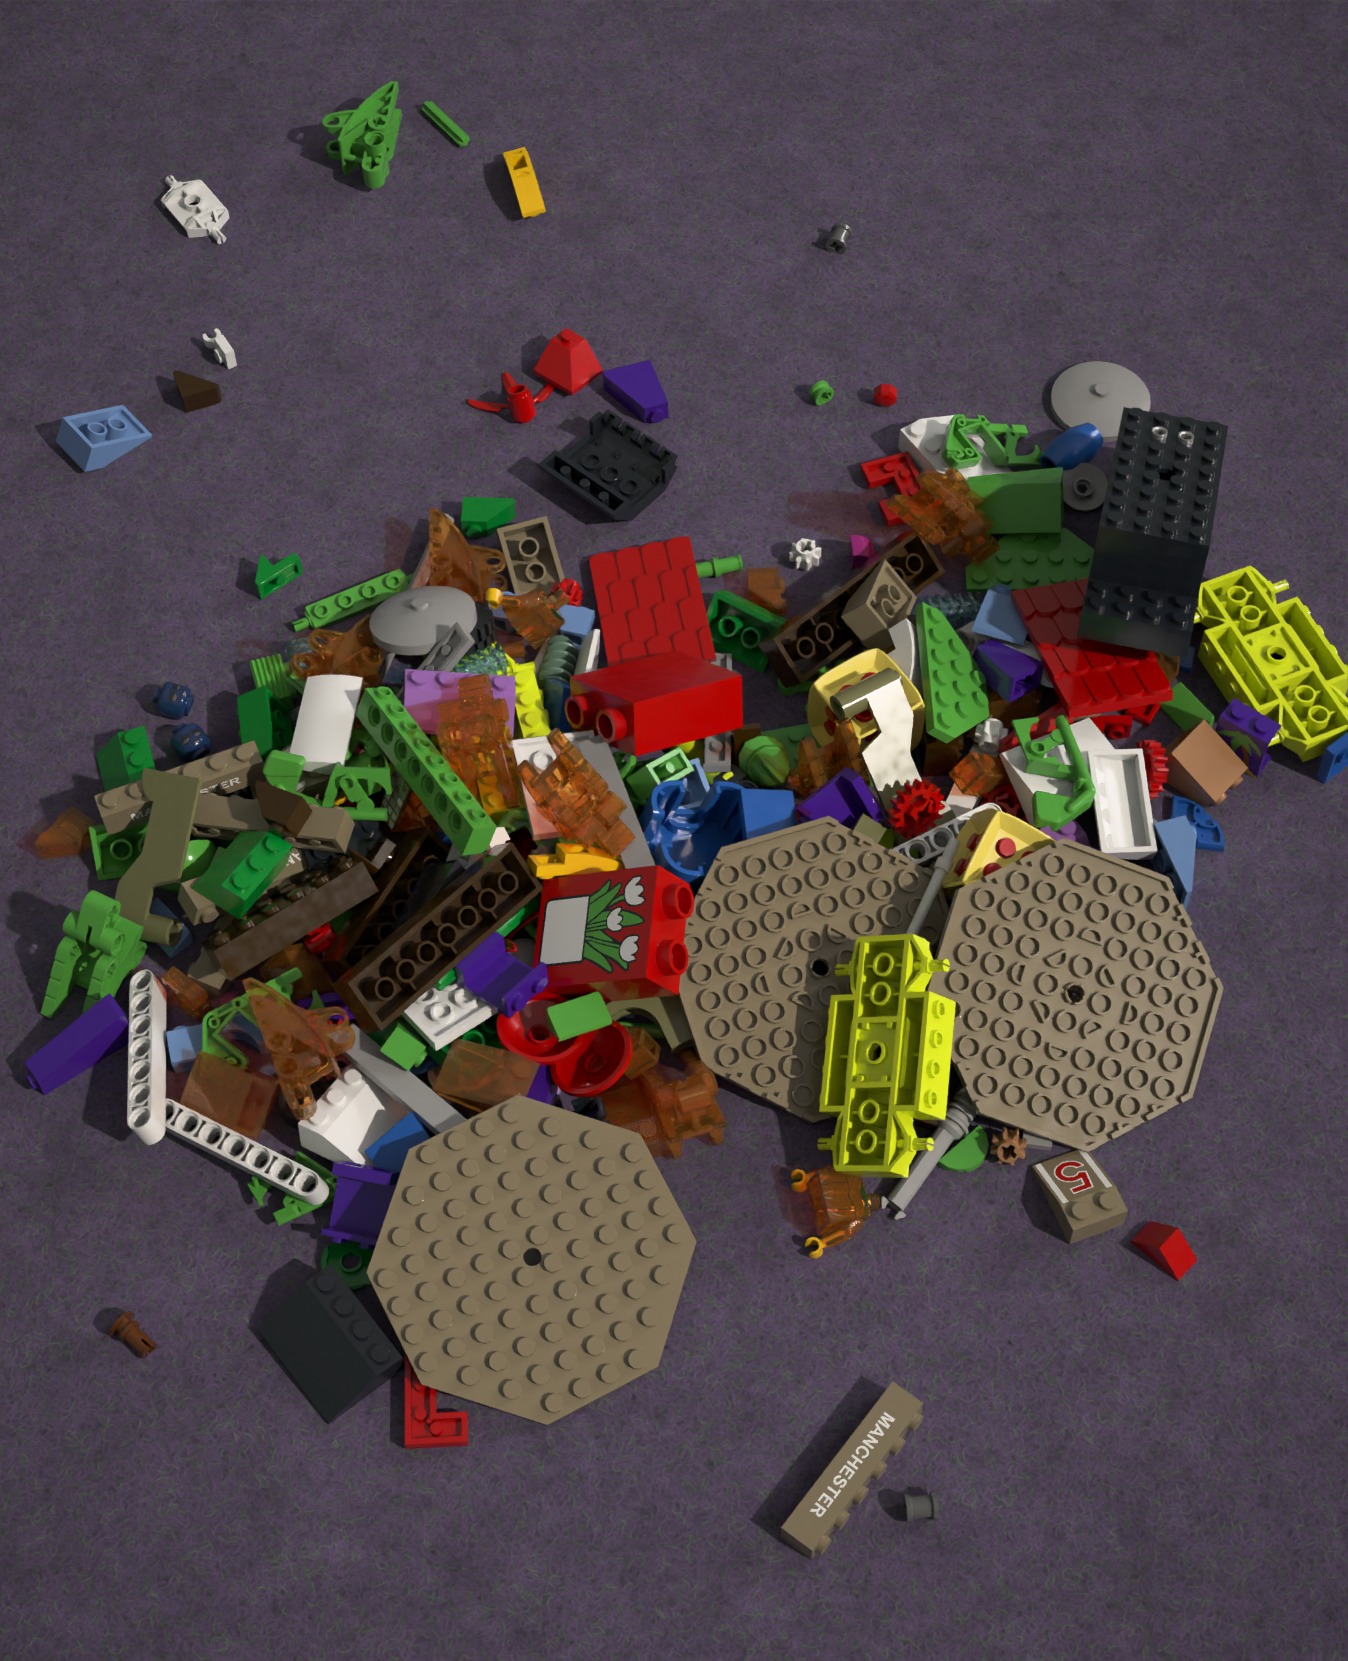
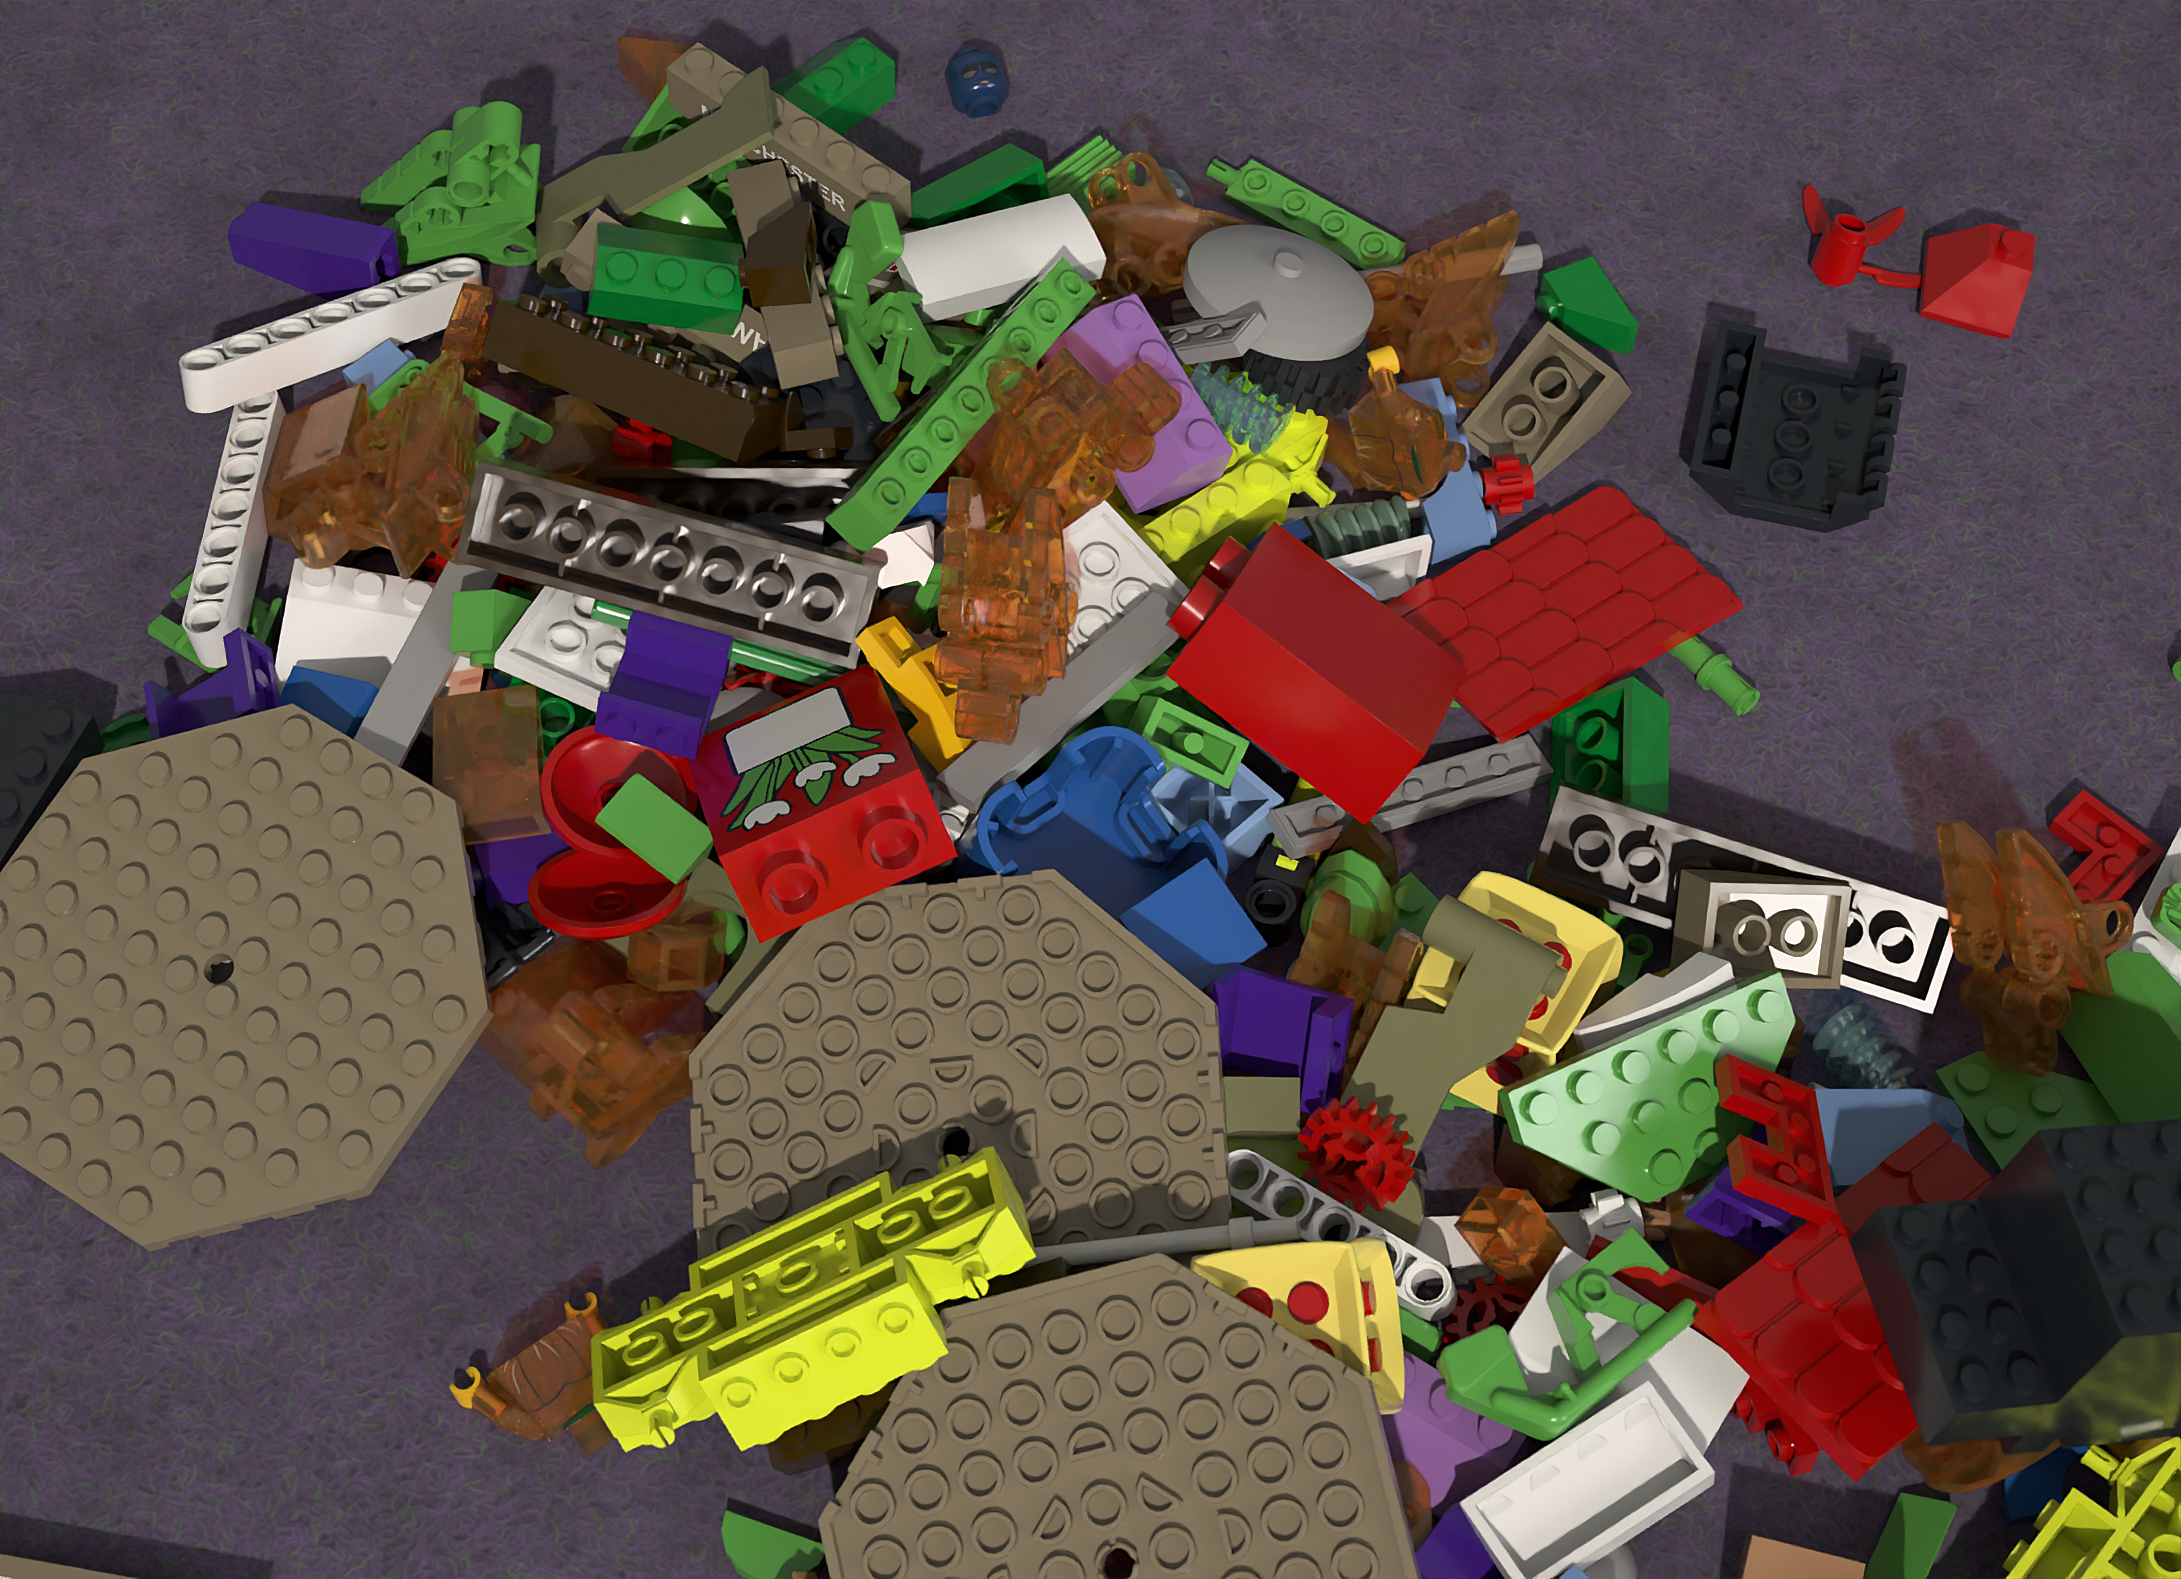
camera: 60 degrees right, 0 degrees up
dark blue head [170,723,211,762] -> none
green slope [255,552,303,600] -> none
dark purple slope [603,360,668,424] -> none
clear orange slope [747,567,787,617] -> none
white gear [789,538,821,571] -> none
magenta brick [849,535,875,571] -> none
light grey piece [880,1083,977,1220] -> none
red tile [1125,703,1161,727] -> none
red gear [1132,740,1169,800] -> none
none -> red plate [1714,1053,1837,1226]

